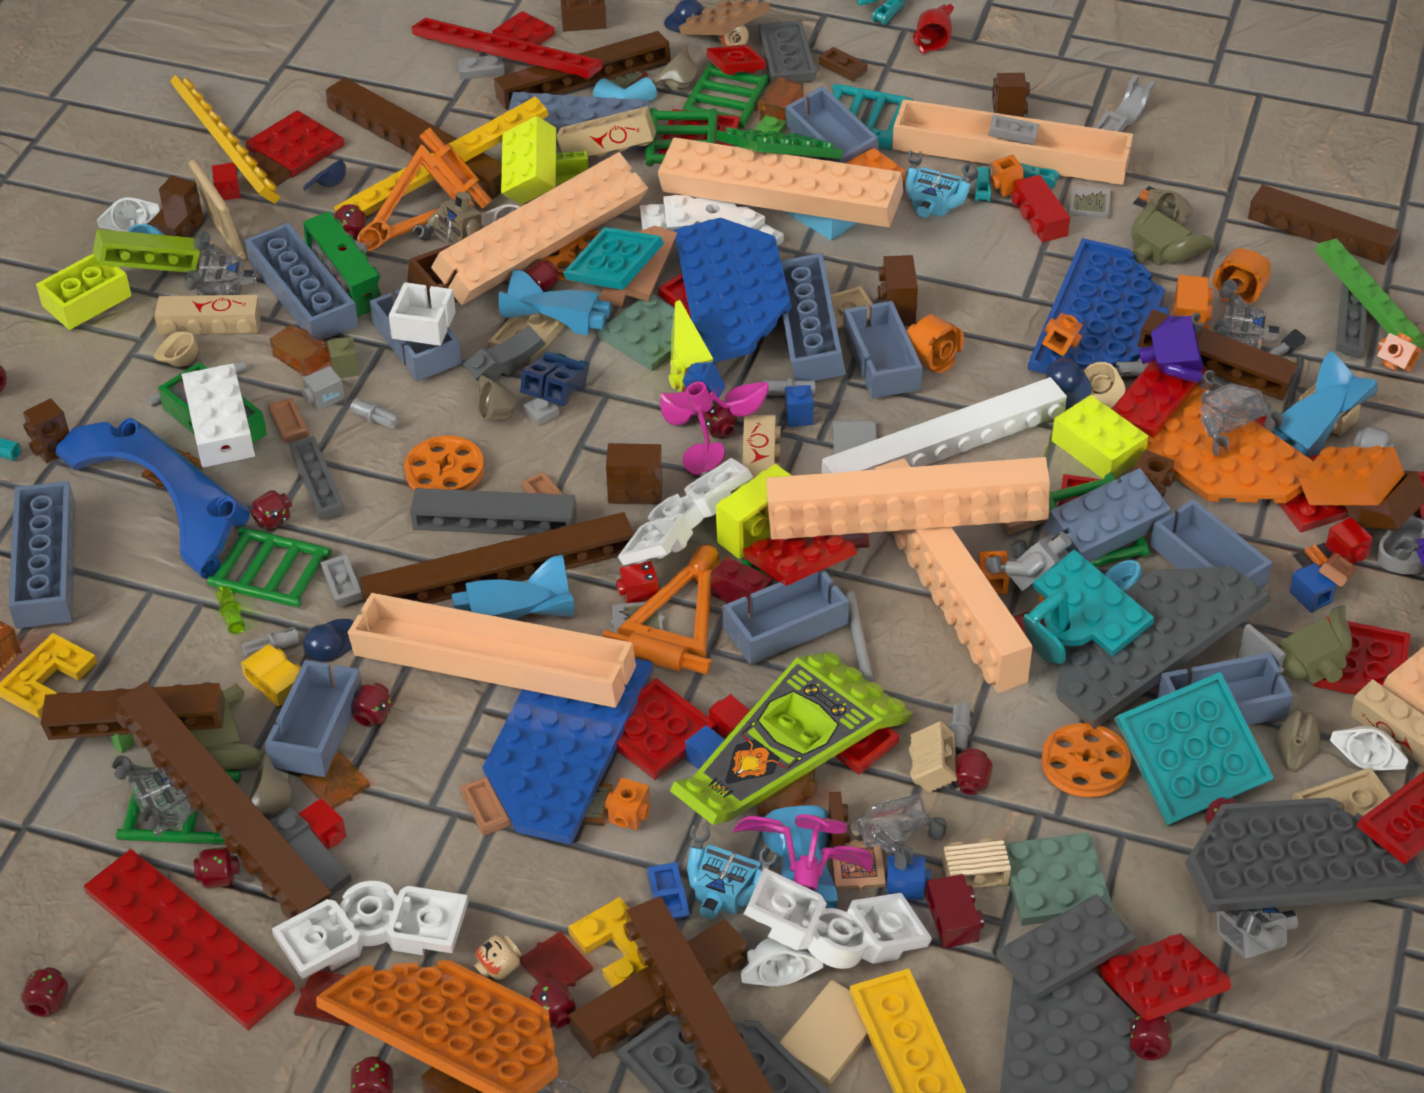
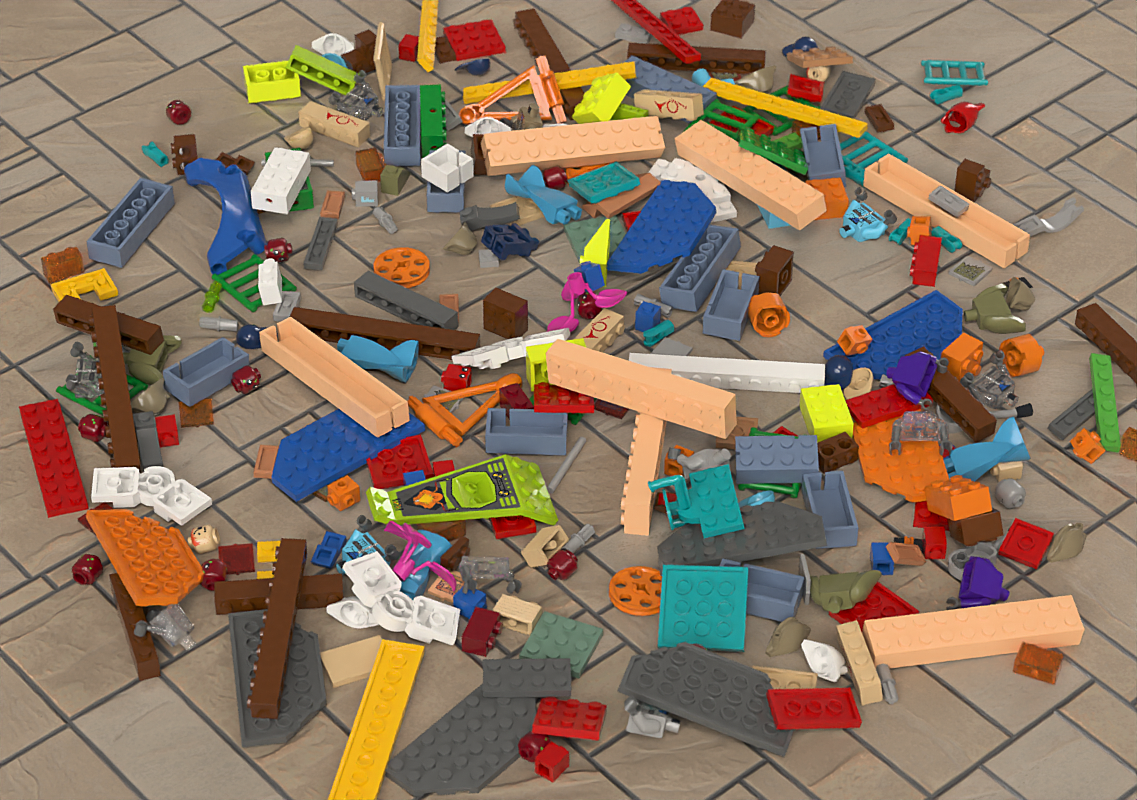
camera: 30 degrees right, 5 degrees down
yellow brick [241,644,301,707] -> none
dark red head [334,204,366,241] -> none
none -> reddish brown slope [216,152,255,175]
none -> white brick [258,258,282,305]
none -> white hat [465,117,511,137]
none -> red brick [535,741,569,783]
none -> teal bar [643,320,674,346]
none -> yellow plate [703,78,868,138]

